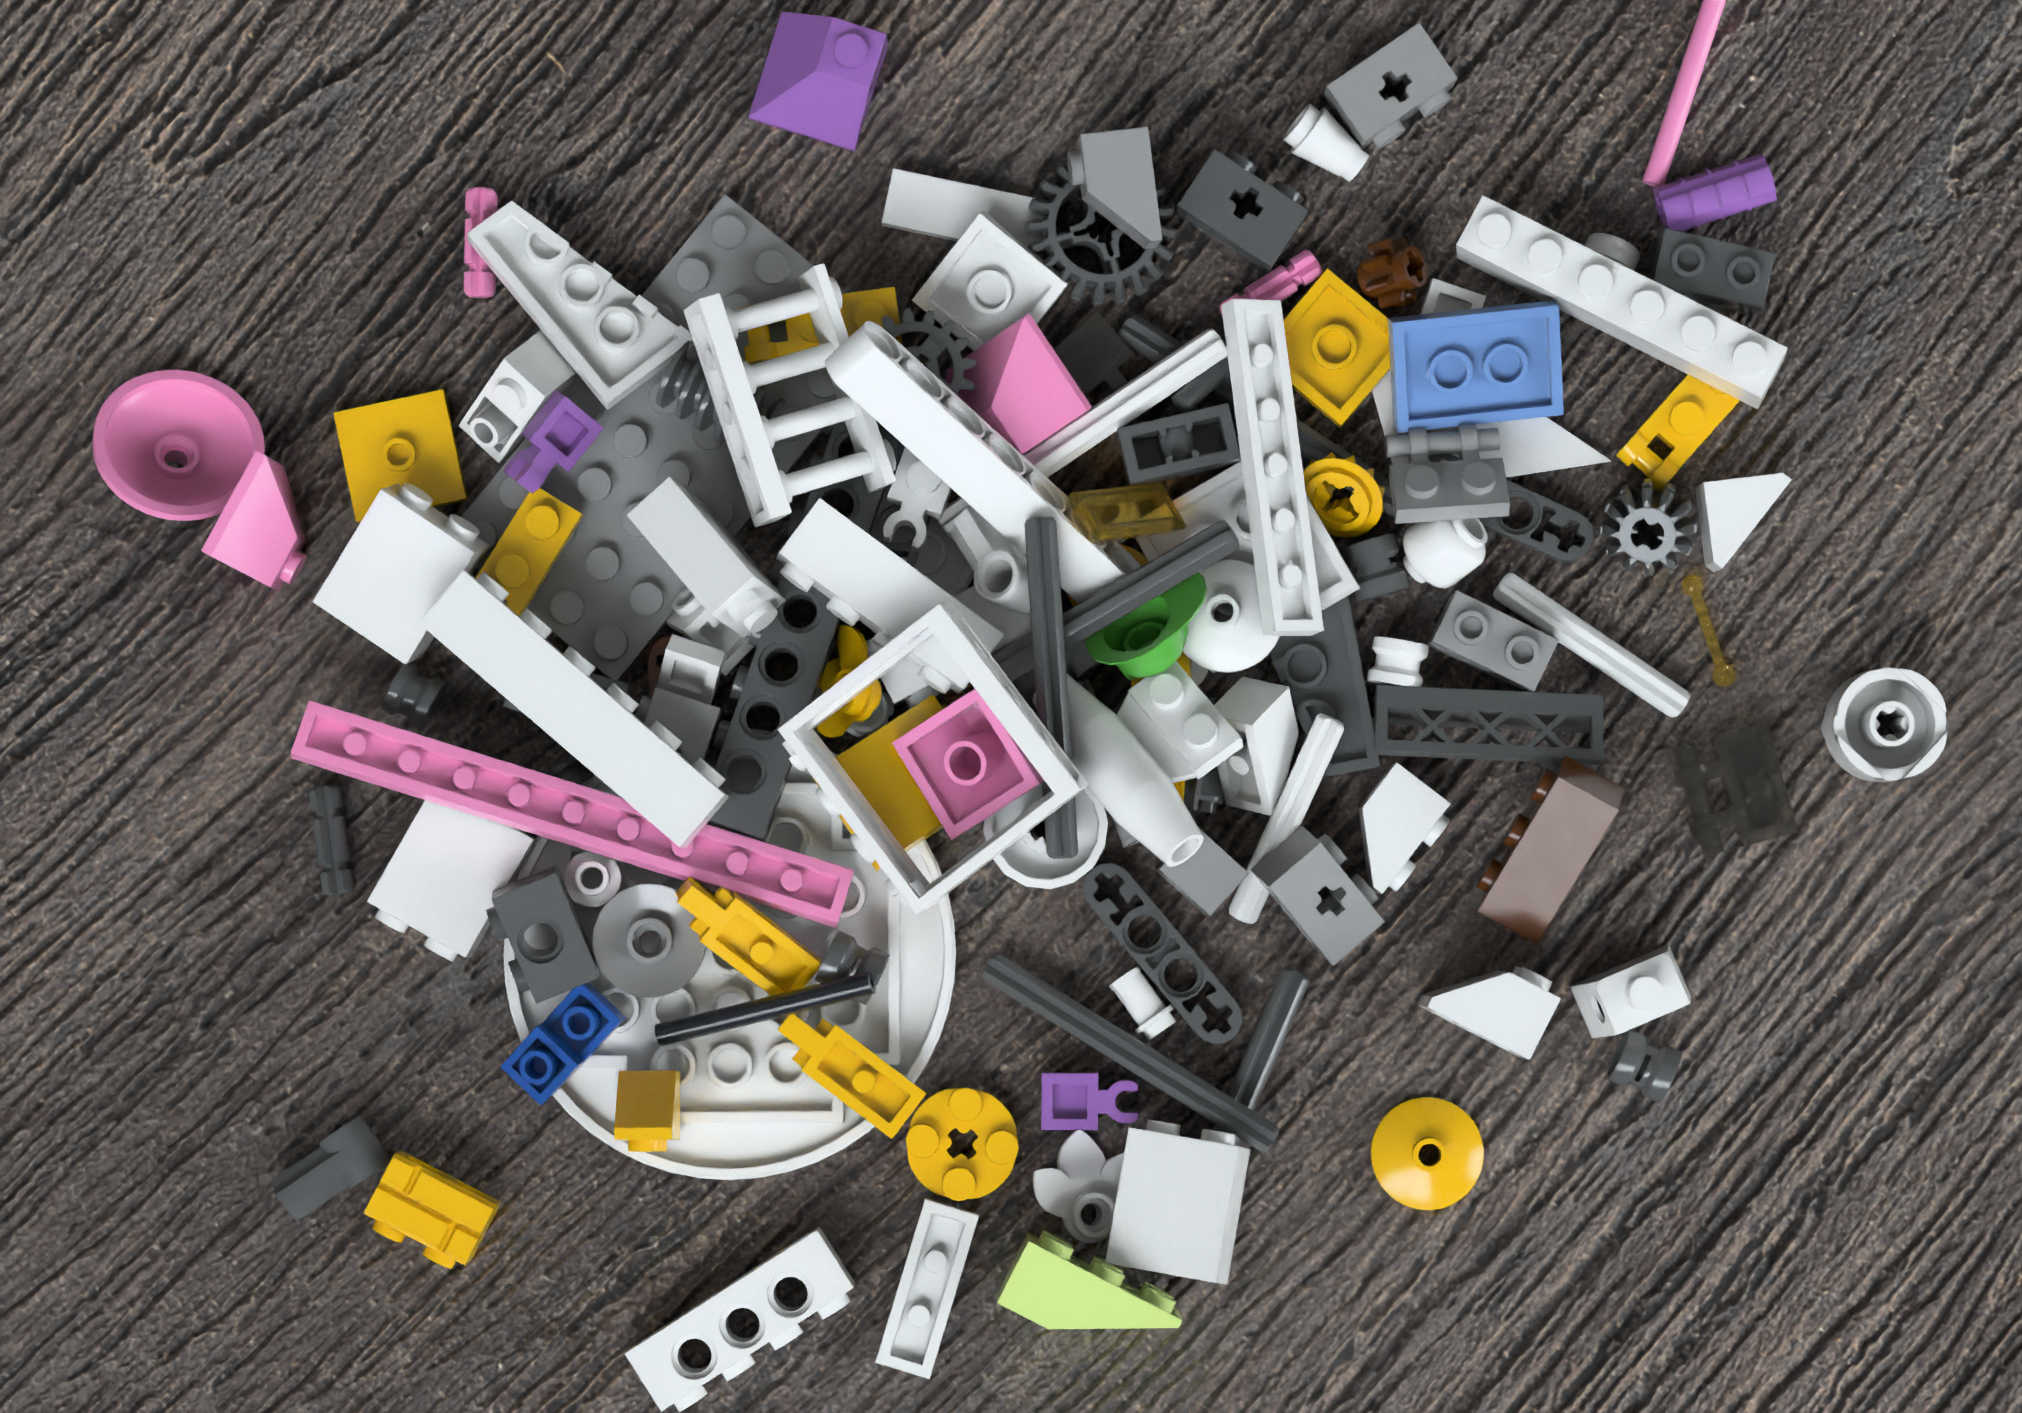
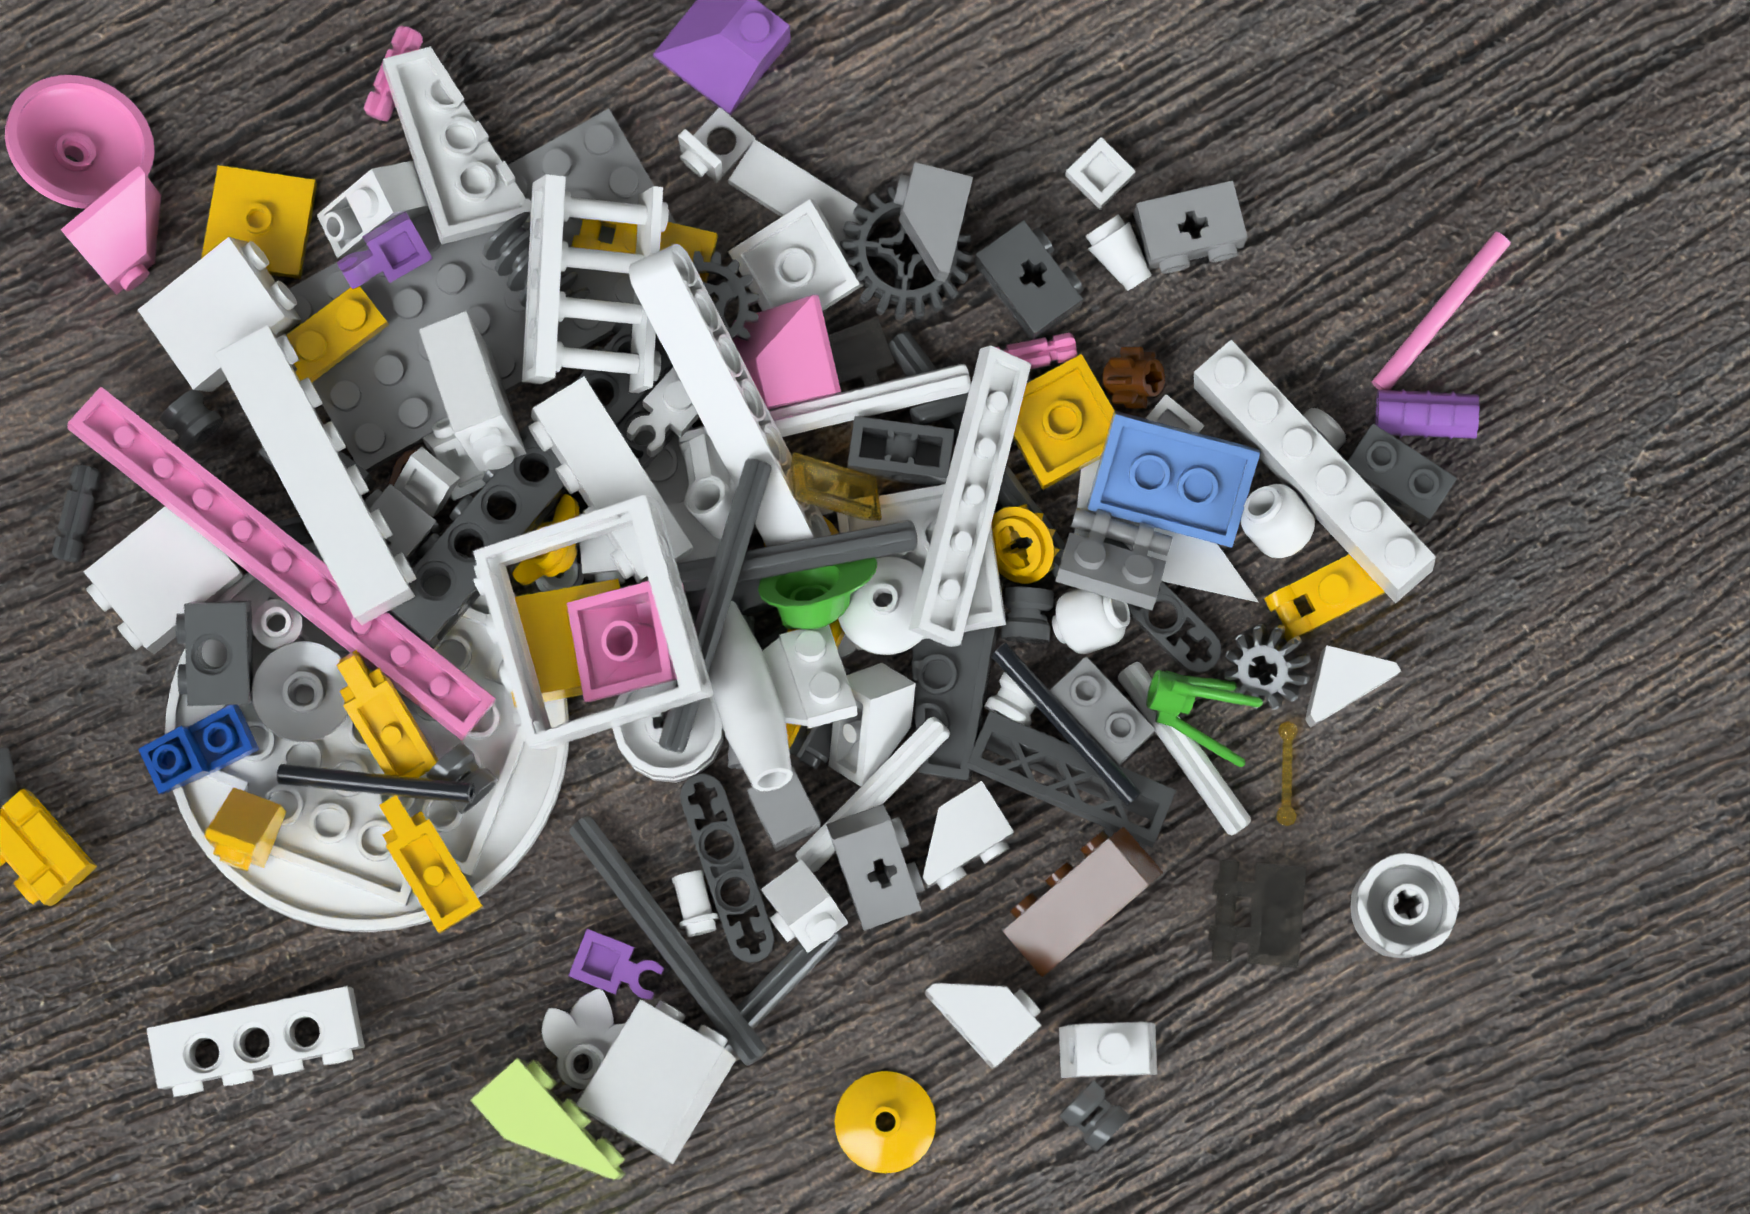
camera: 20 degrees right, 5 degrees down
white plate [875,1198,979,1379] -> none
yellow plate [906,1087,1019,1201] -> none
none -> white bracket [678,108,755,183]
none -> white brick [761,859,848,953]
none -> black piece [991,643,1142,806]
none -> white plate [1065,137,1136,209]
none -> bright green plant [1146,670,1263,767]
none -> white head [1241,484,1315,558]

